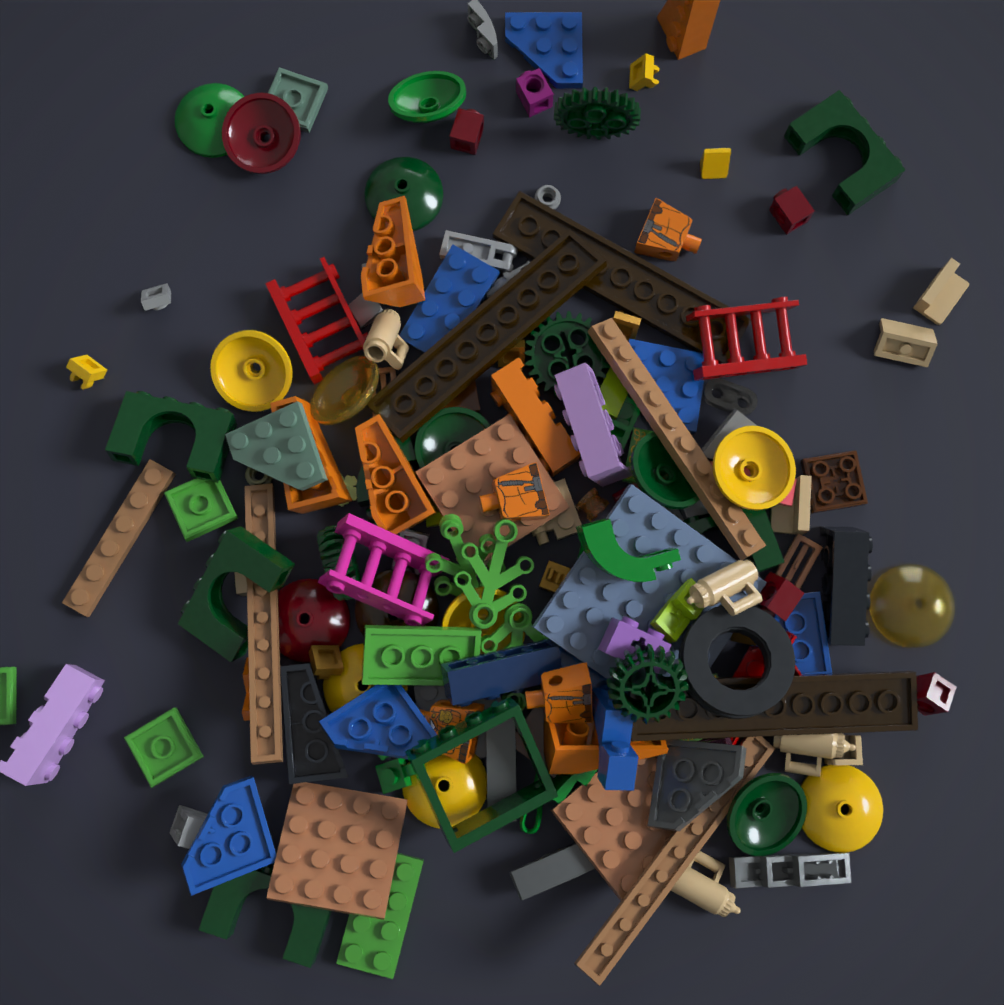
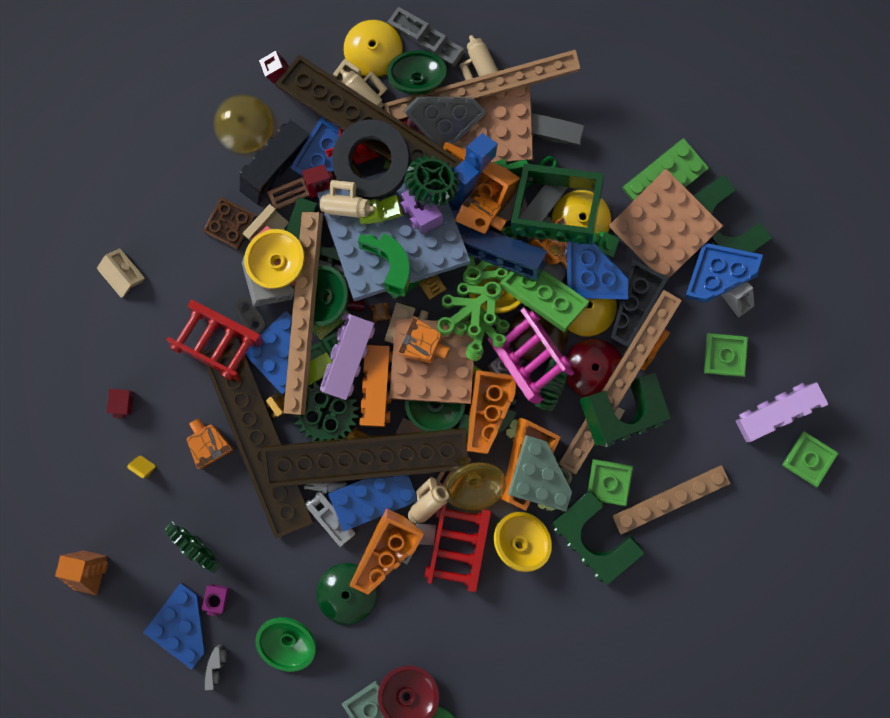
camera: 145 degrees left, 5 degrees up
yellow tile [66,355,107,390] -> none
light grey plate [141,283,171,311] -> none
pearl gold tile [309,645,344,679] -> none
dark red brick [450,108,484,155] -> none
light grey plate [534,185,561,210] -> none
yellow tile [629,53,659,91] -> none
dark green arch [784,90,905,215] -> none
tan panel [913,258,969,325] -> none

